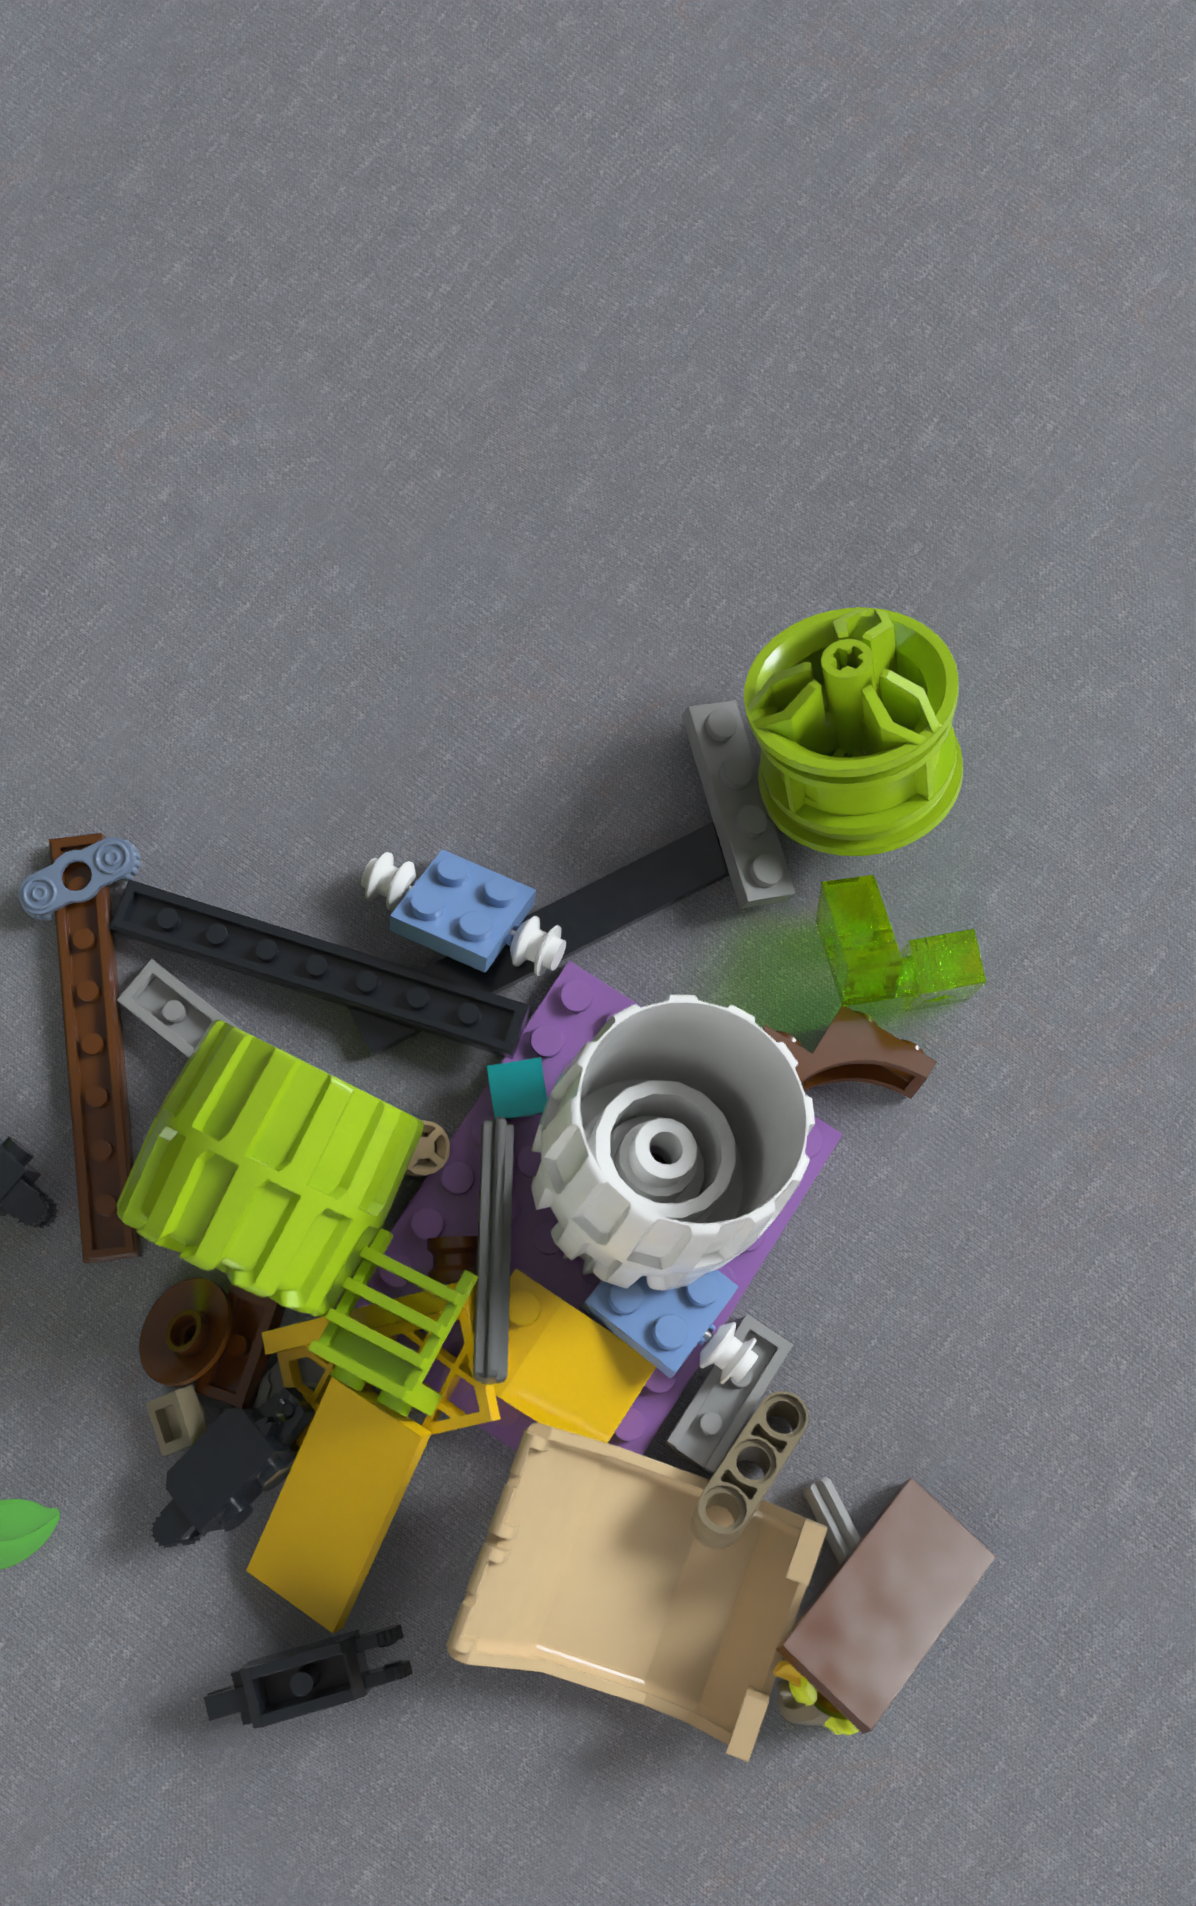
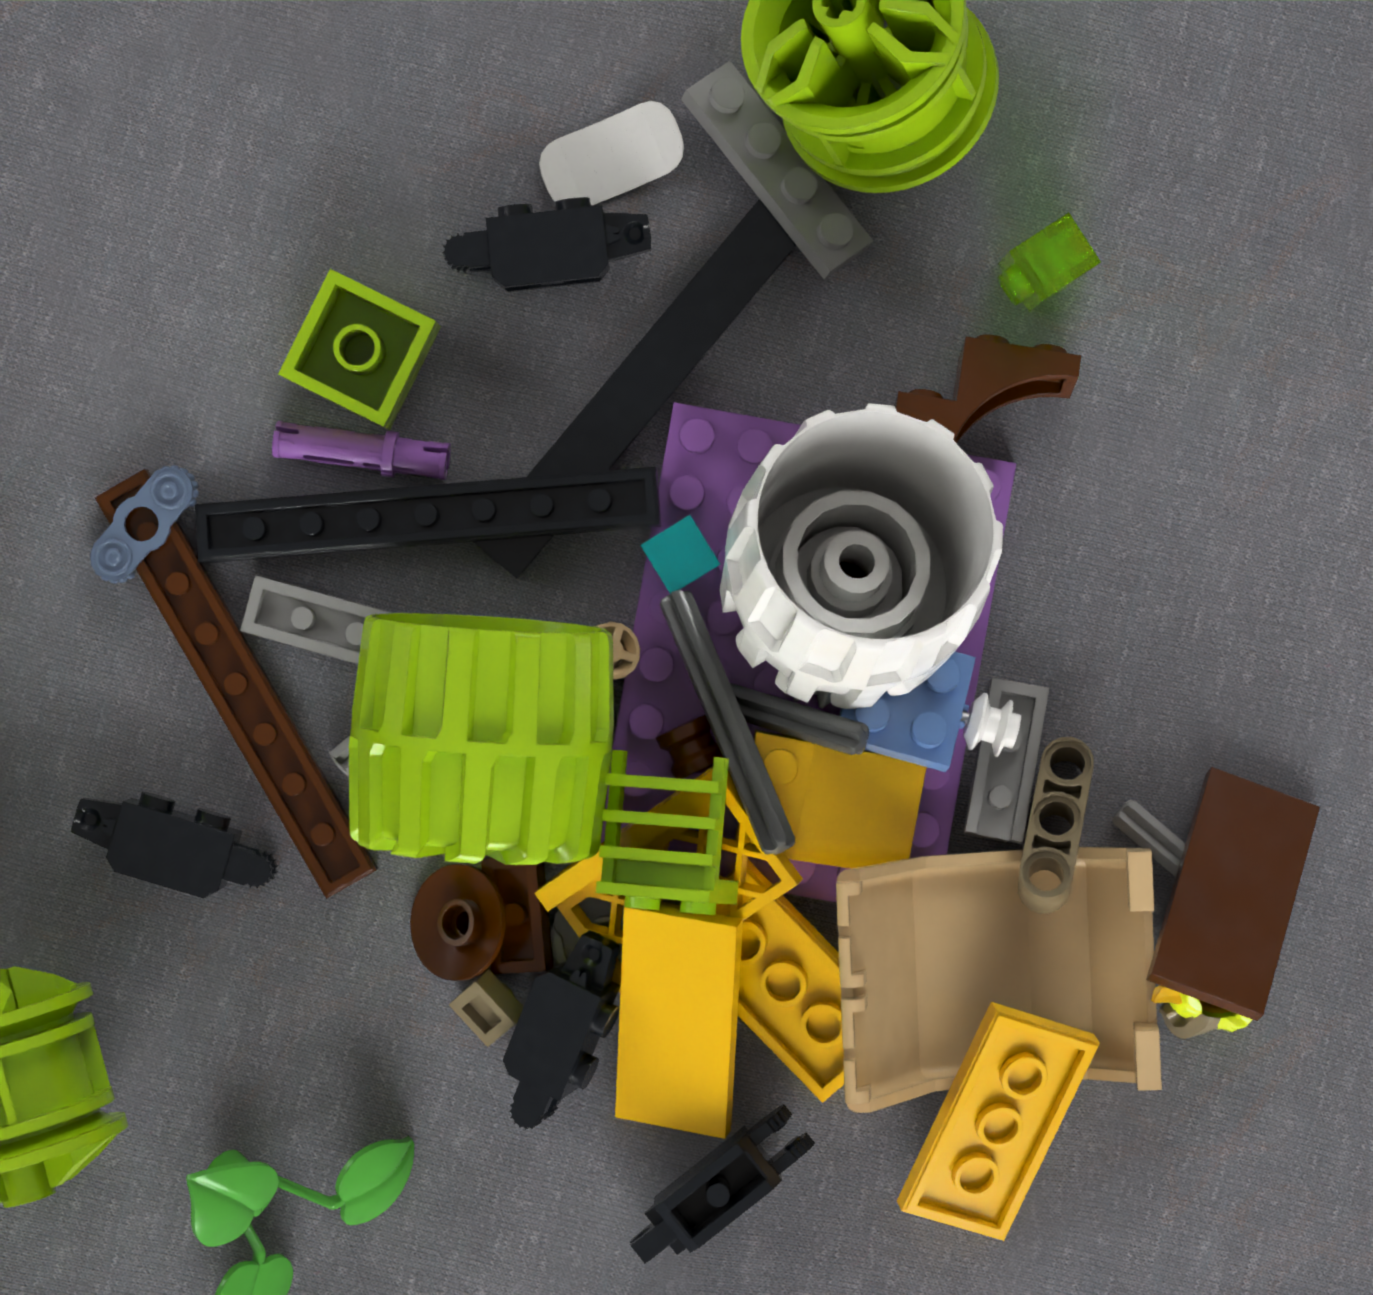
camera: 30 degrees left, 10 degrees up
medium blue plate [361,849,566,976] -> none
clear neon green brick [815,874,903,1007] -> none
none -> medium lavender pin [272,421,451,480]
none -> lime brick [278,269,441,430]
none -> black hinge [442,197,651,292]
none -> white sticker [539,101,684,206]
none -> yellow tile [716,859,844,1103]
none -> dark grey axle [730,683,869,755]
none -> yellow tile [897,1002,1100,1241]

